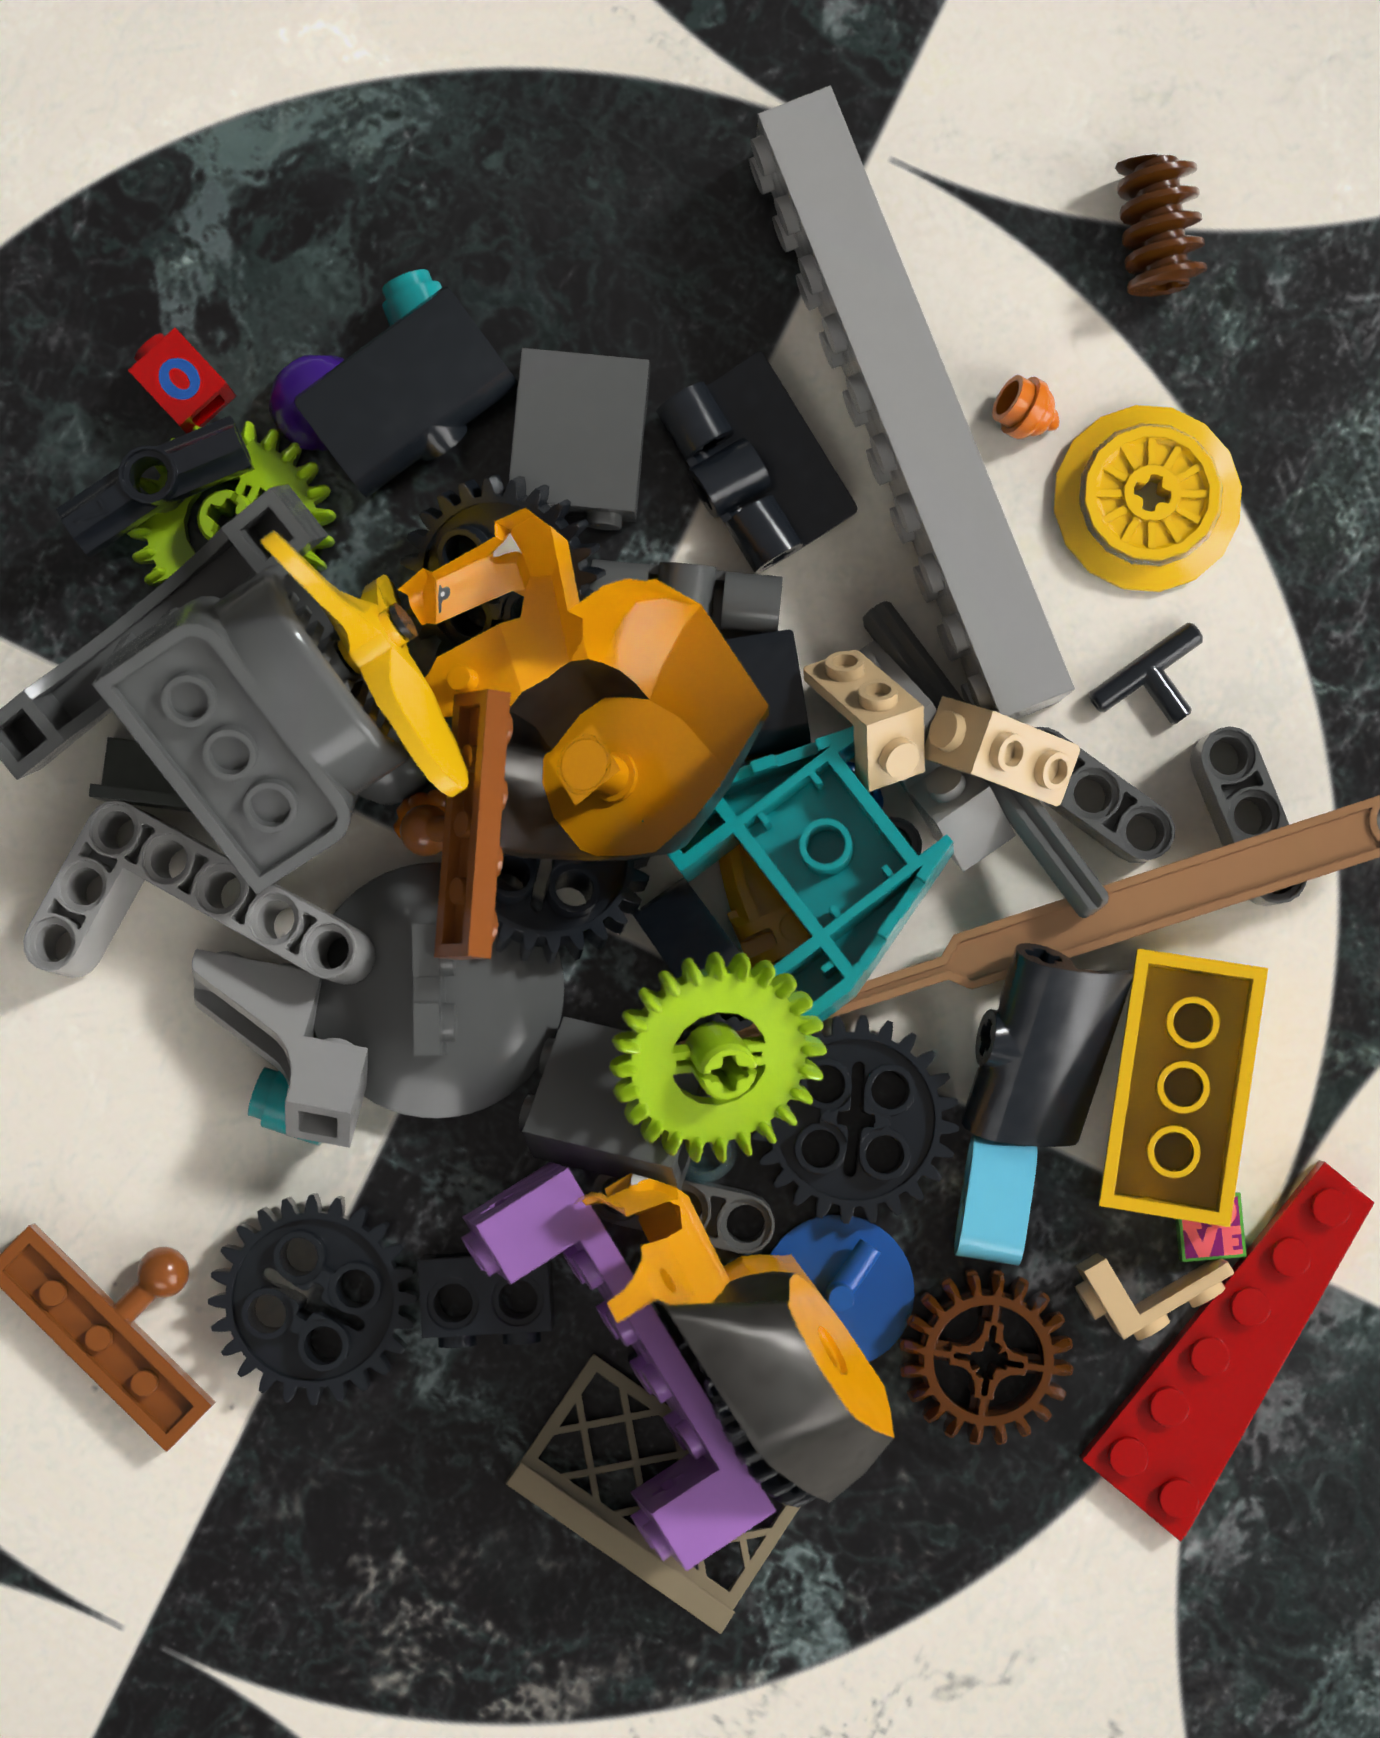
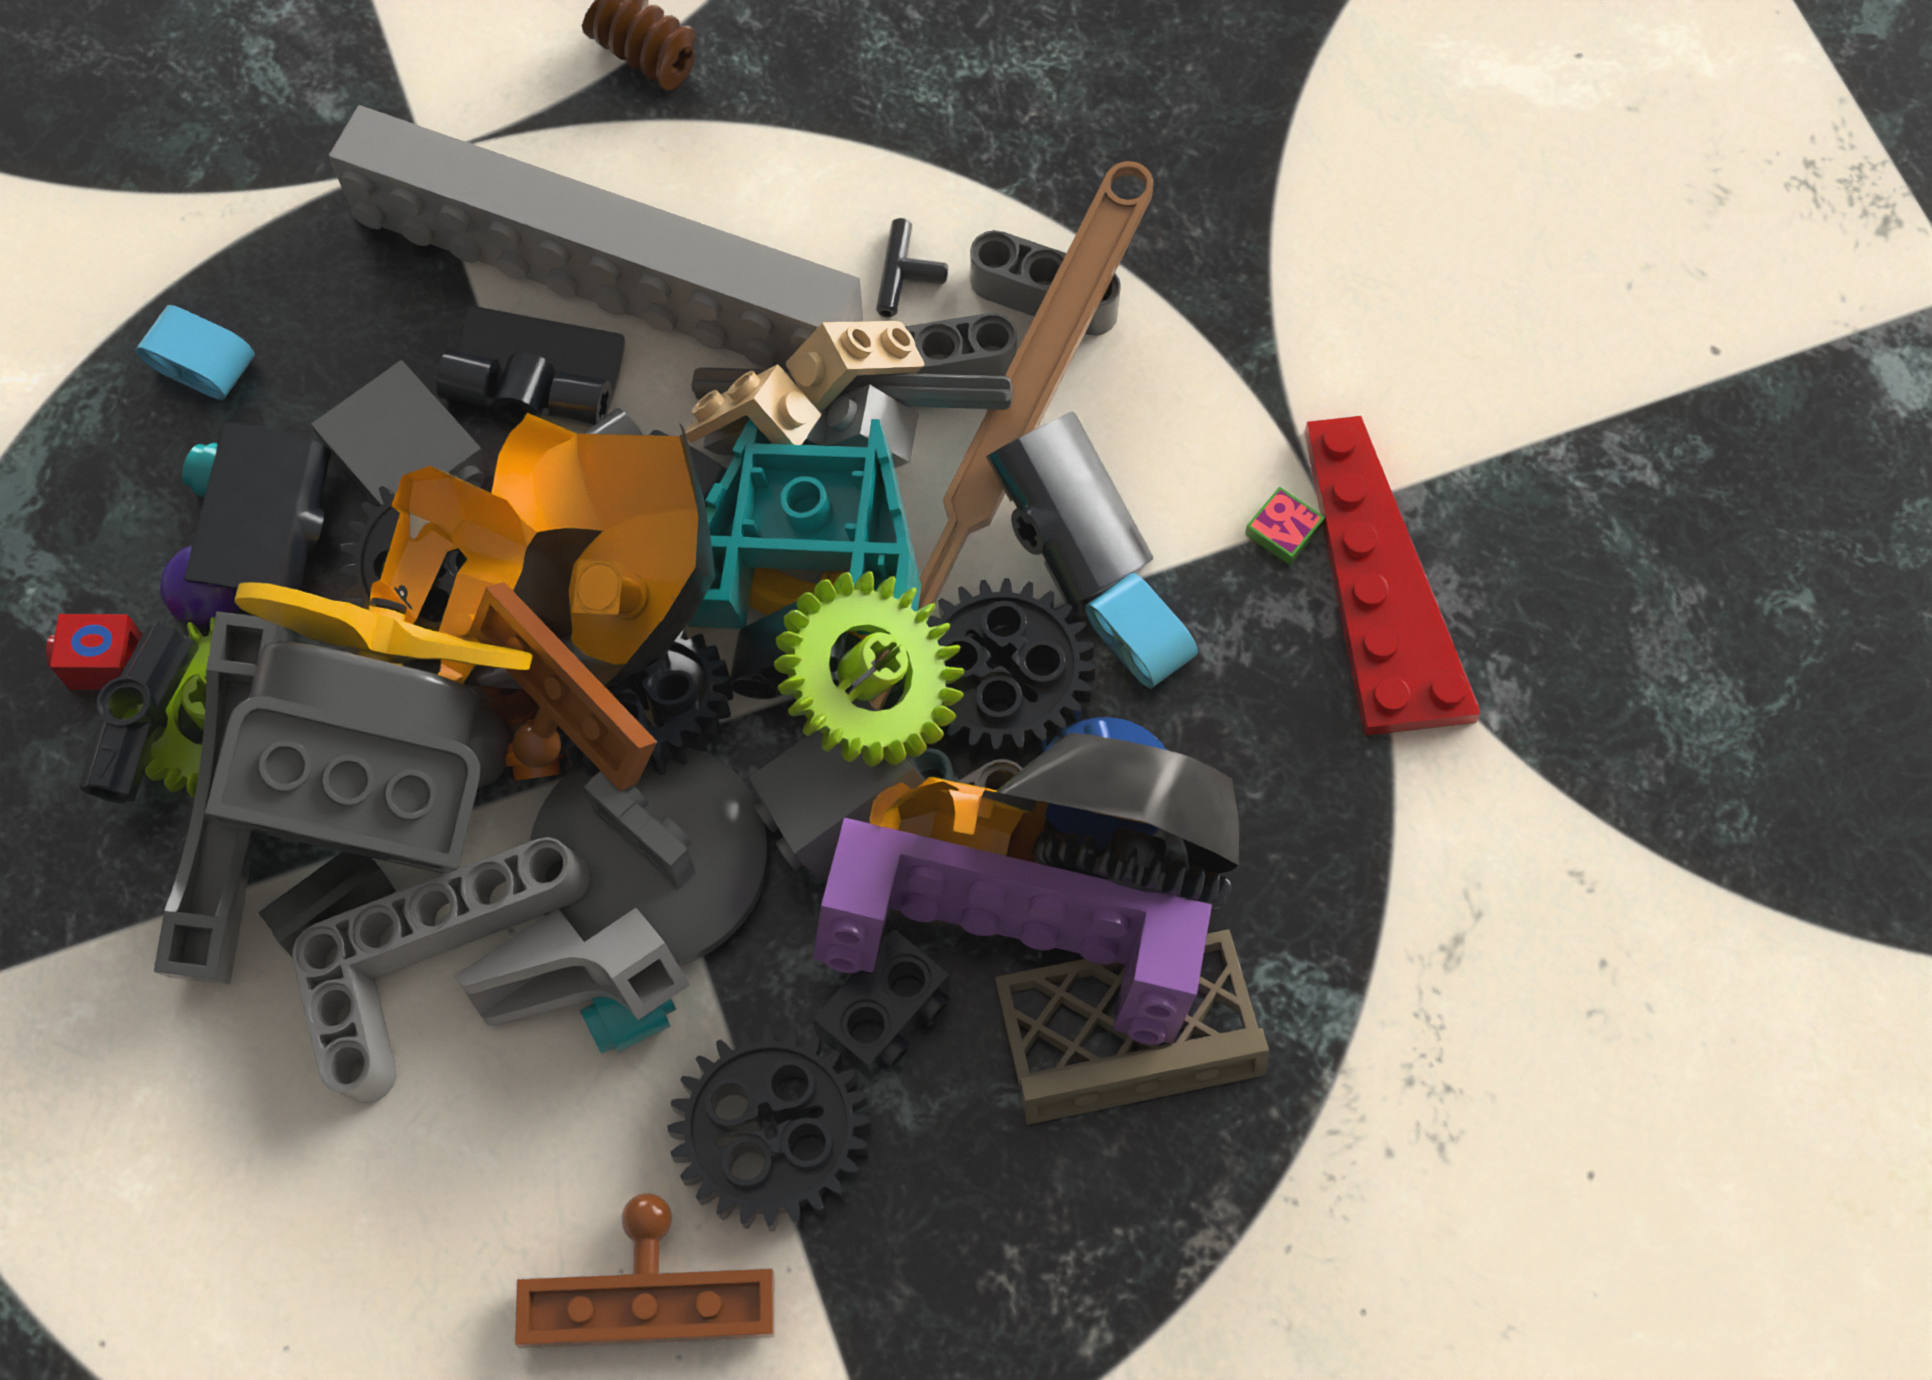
camera: 50 degrees left, 20 degrees down
reddish brown gear [899,1269,1073,1445] -> none
orange plate [992,375,1059,439] -> none
yellow piece [1053,405,1242,592] -> none
tan bracket [1075,1253,1234,1340] -> none
yellow brick [1099,948,1268,1227] -> none
none -> medium azure beam [135,305,255,400]

